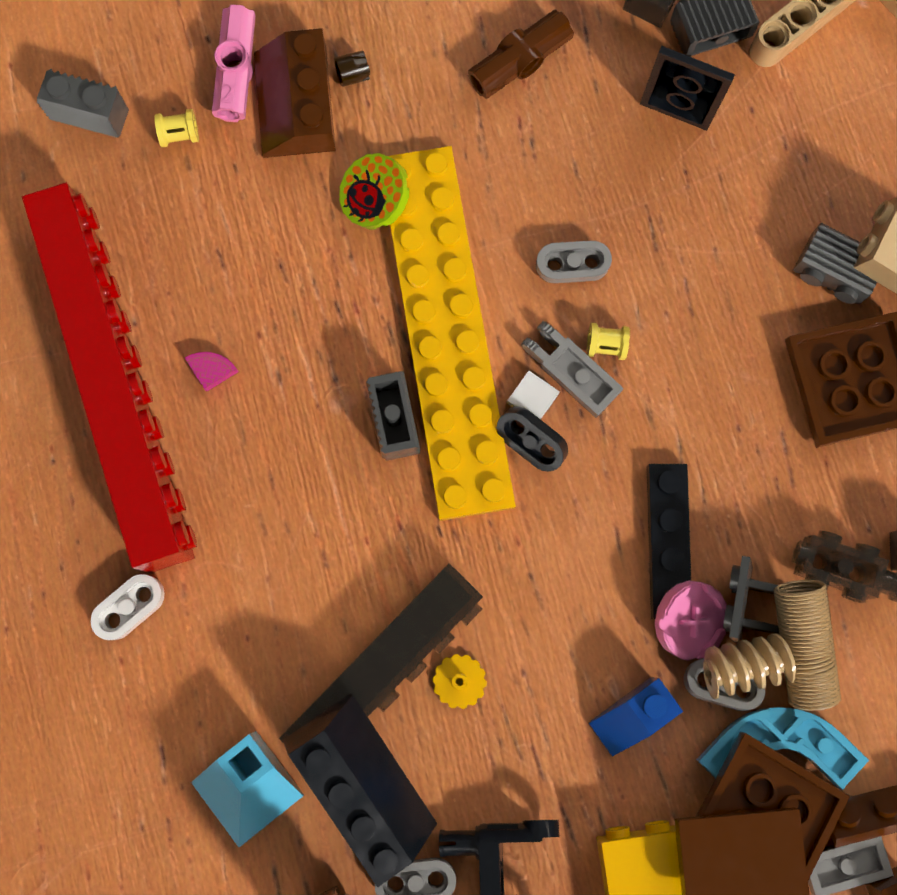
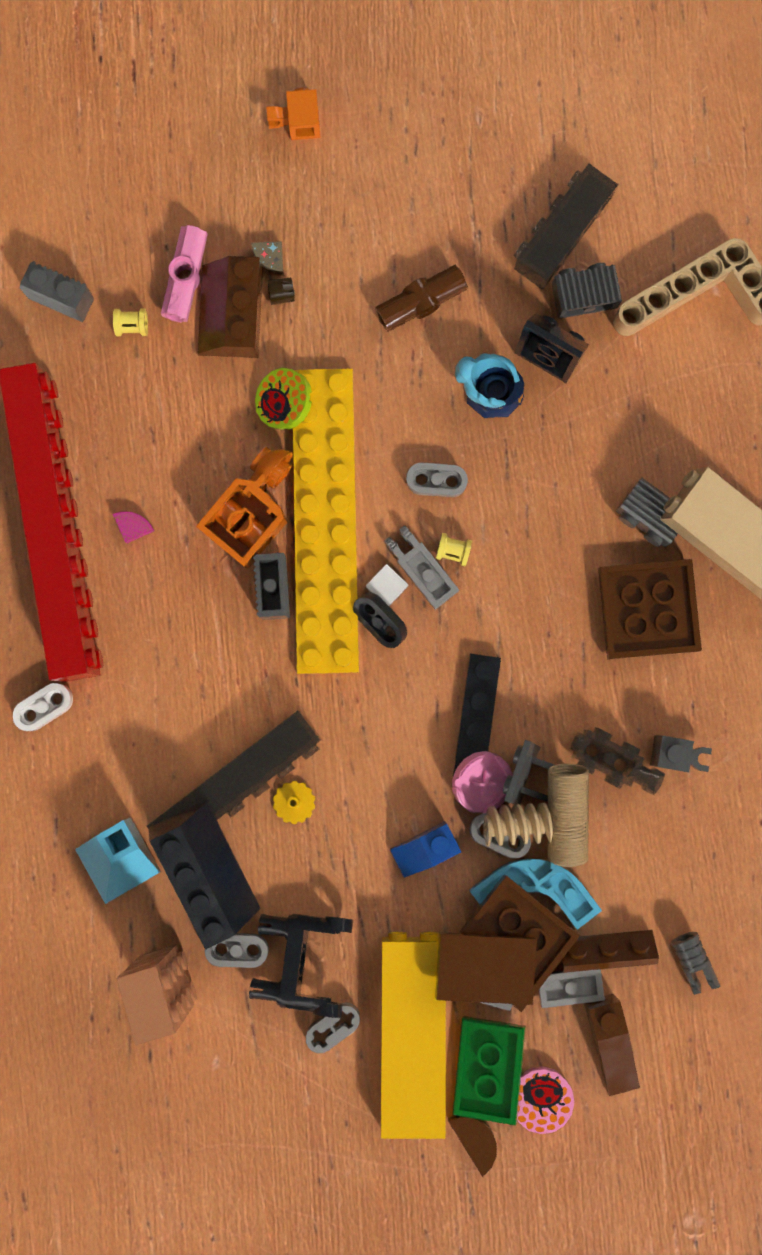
camera: 10 degrees right, 5 degrees up
none -> orange brick [196,447,293,569]
none -> dark tan tile [251,241,284,274]
none -> piece [455,353,524,418]

